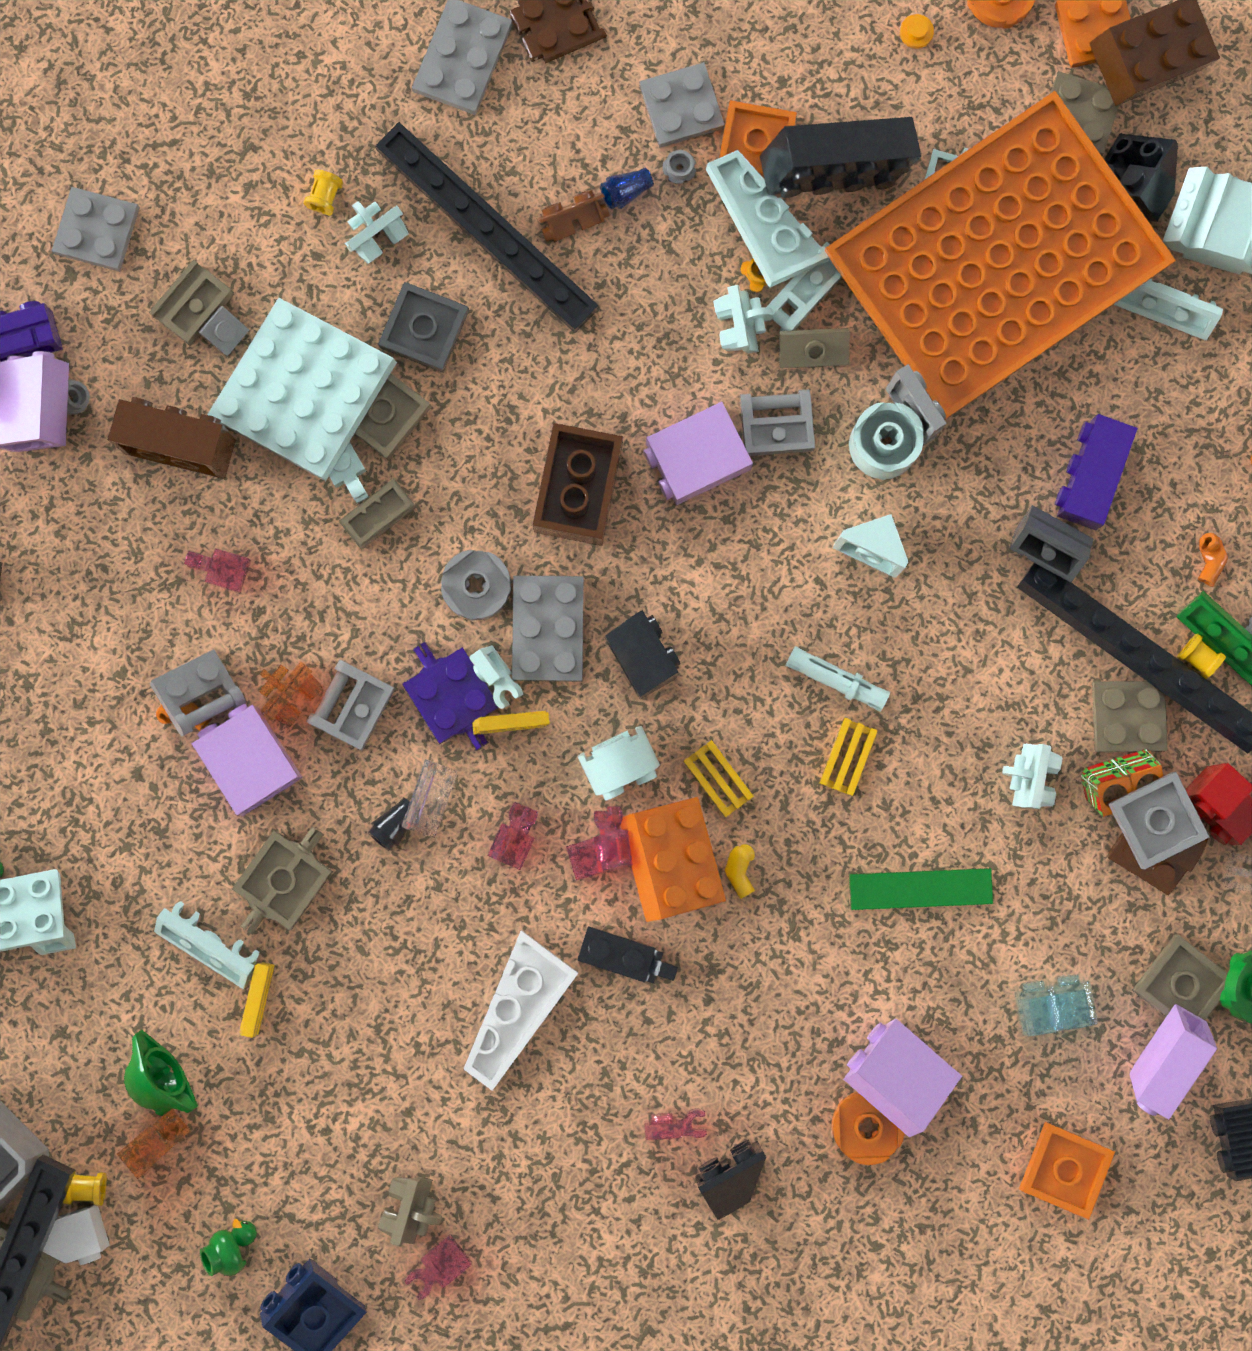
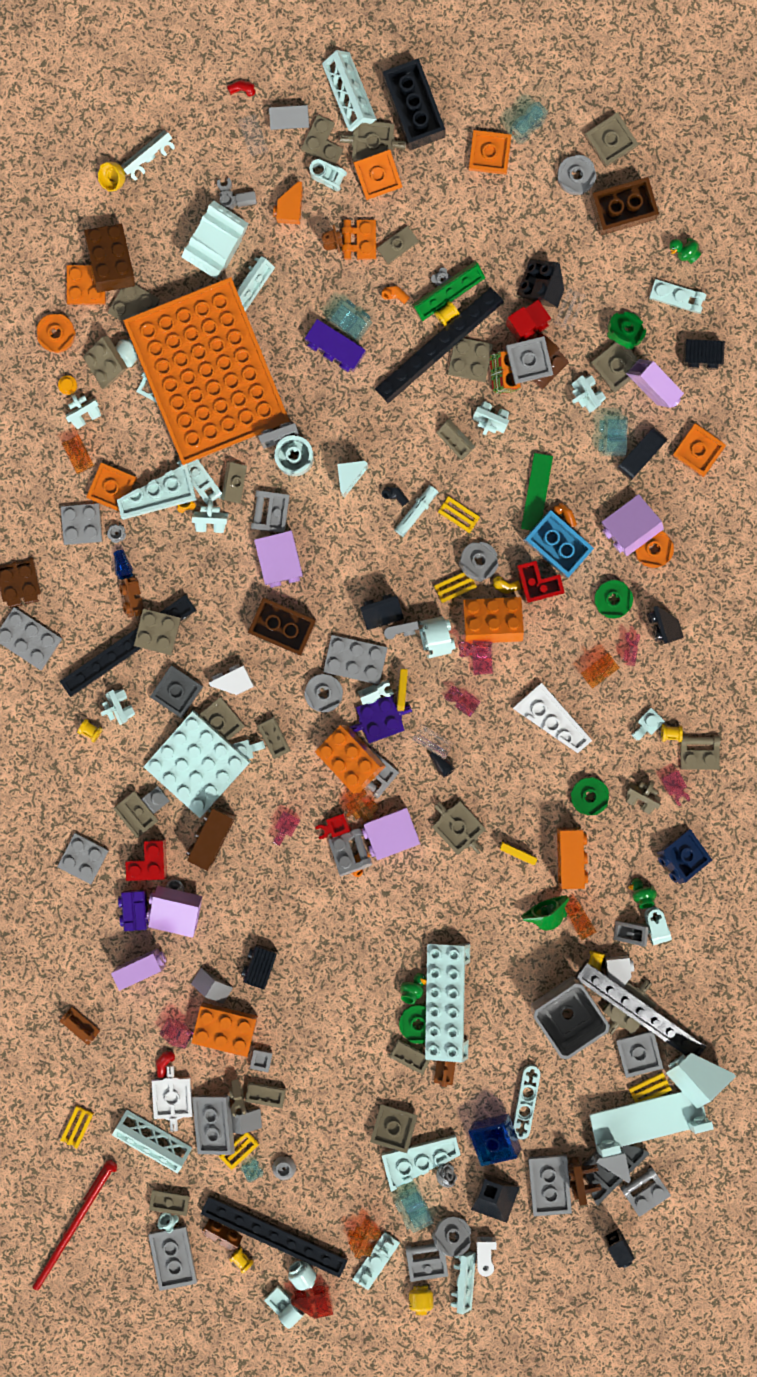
camera: 75 degrees left, 5 degrees up
light aqua plate [154,901,259,989] -> none
black hinge [577,926,678,984] -> none
black brick [760,117,922,198] -> none
dark grey brick [1009,505,1094,582] -> none
black slope [1104,133,1178,222] -> none
none -> clear orange hips [62,434,95,474]
none -> light aqua hips [66,394,101,429]
none -> dark tan plate [83,335,128,389]
none -> light aqua head [115,339,138,367]
none -> red brick [125,839,167,881]
none -> dark tan plate [134,609,181,655]
none -> white slope [209,664,254,695]
none -> orange brick [315,725,386,794]
none -> red plate [315,813,352,839]
none -> clear light blue brick [327,299,372,343]
none -> black arm [381,487,410,507]
none -> light grey plate [384,621,419,640]
none -> dark tan plate [436,419,475,460]
none -> light grey plate [459,542,498,582]
none -> red brick [516,561,565,604]
none -> dark azure brick [523,510,594,578]
none -> orange arm [553,503,577,528]
none -> orange brick [557,827,588,889]
none -> green plate [570,777,609,816]
none -> light aqua hips [572,375,606,413]
none -> clear orange hips [580,652,620,689]
none -> green plate [594,580,633,619]
none -> light grey slope [614,921,648,947]
none -> black beam [617,427,668,480]
none -> light aqua plate [632,708,665,741]
none -> light aqua piece [644,906,672,945]
none -> yellow bush [661,724,683,742]
none -> dark tan plate [680,735,720,770]

